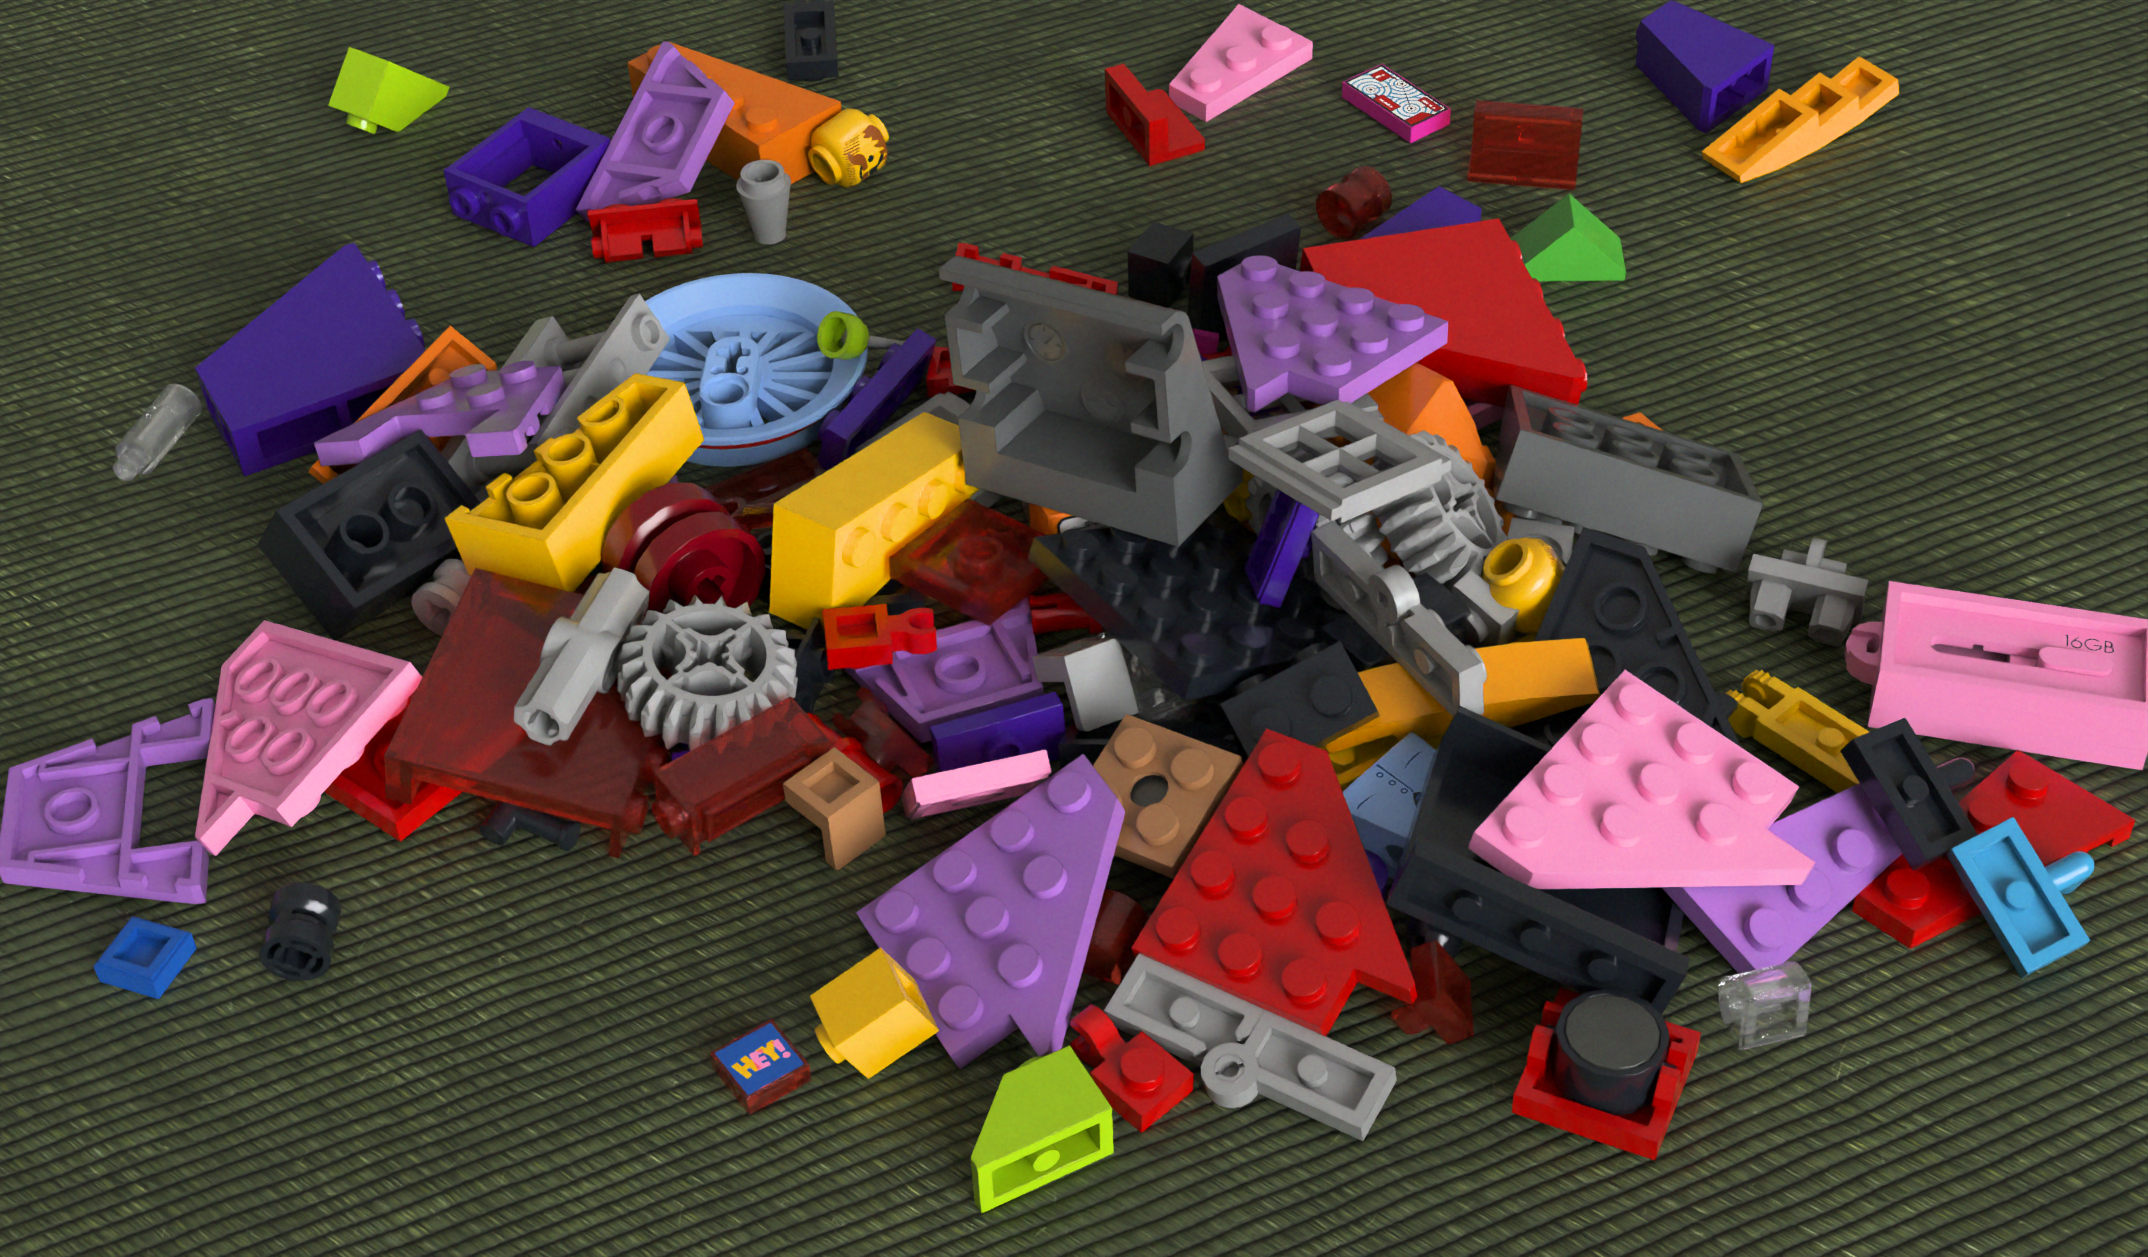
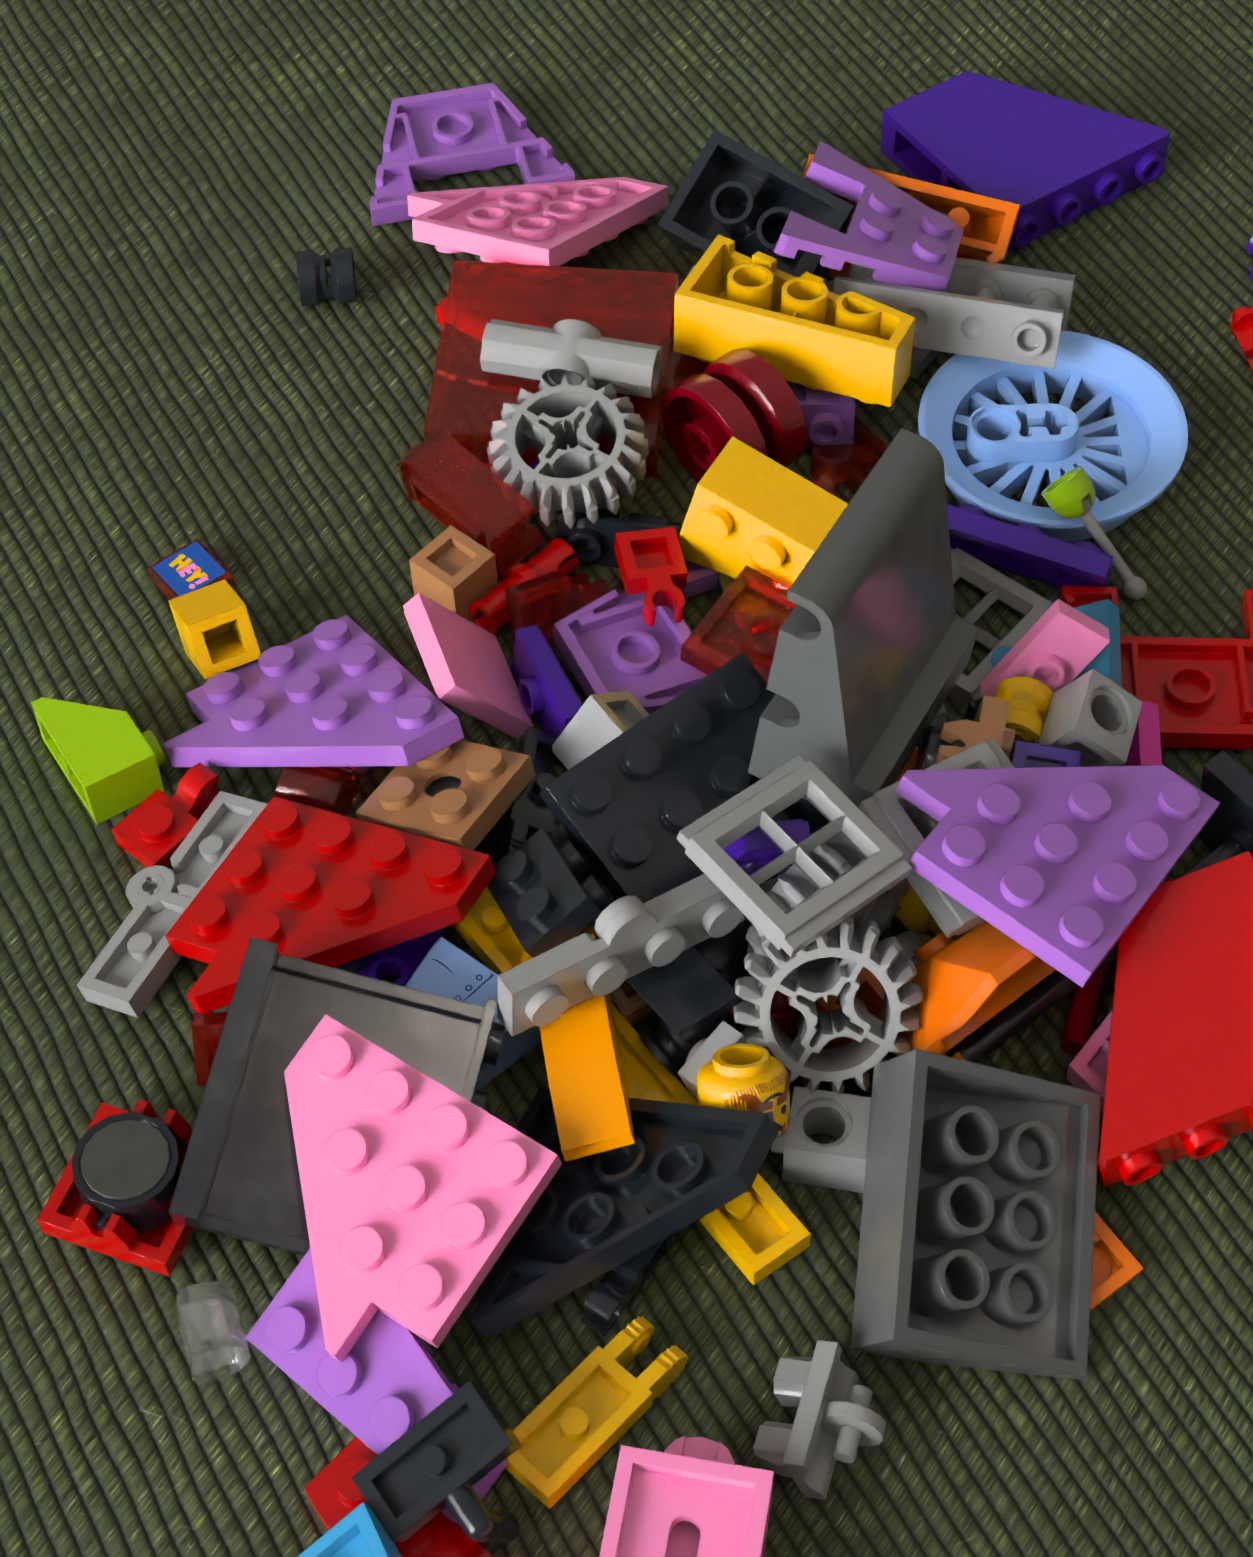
camera: 85 degrees right, 10 degrees up
blue tile [94,916,197,999] -> none
clear cylinder [113,384,202,481] -> none

